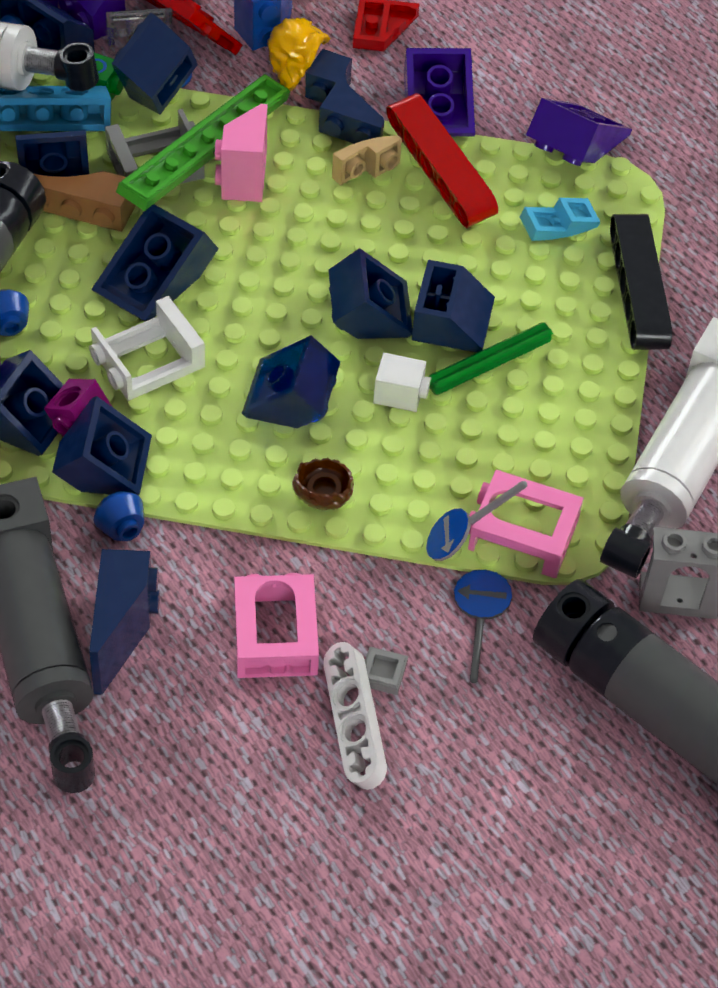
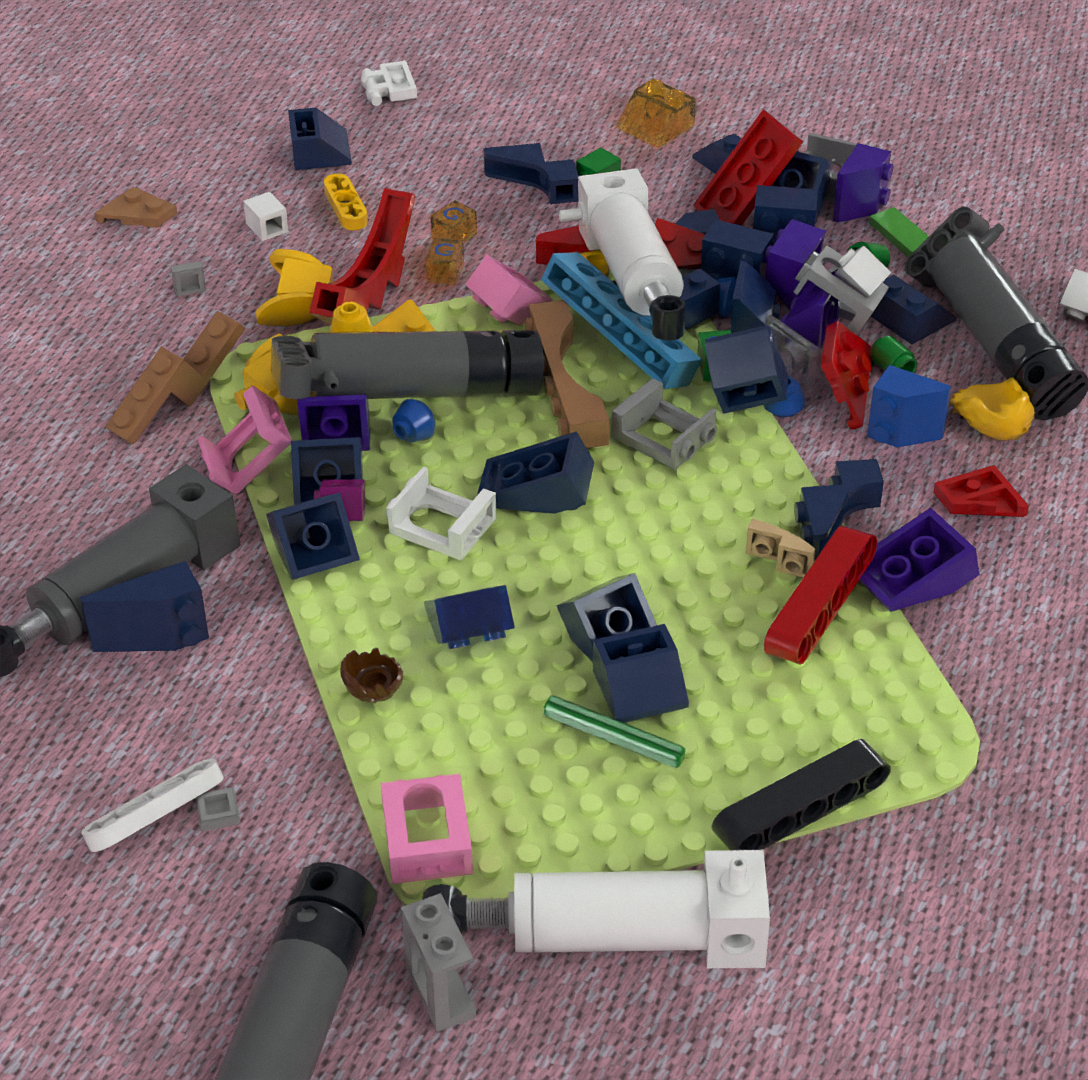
camera: 65 degrees right, 10 degrees down
dark blue slope [15,130,89,177] -> none
blue cone [93,491,144,541] -> none
bright green tile [116,74,291,211] -> none
bright pink slope [215,104,268,202] -> none
bright pink panel [234,573,319,678] -> none
yellow piece [267,18,331,91] -> none
white brick [373,352,431,412] -> none
piece [426,481,527,561] -> none
blue piece [454,570,512,683] -> none
medium azure slope [520,198,600,241] -> none
dark purple slope [526,98,632,166] -> none

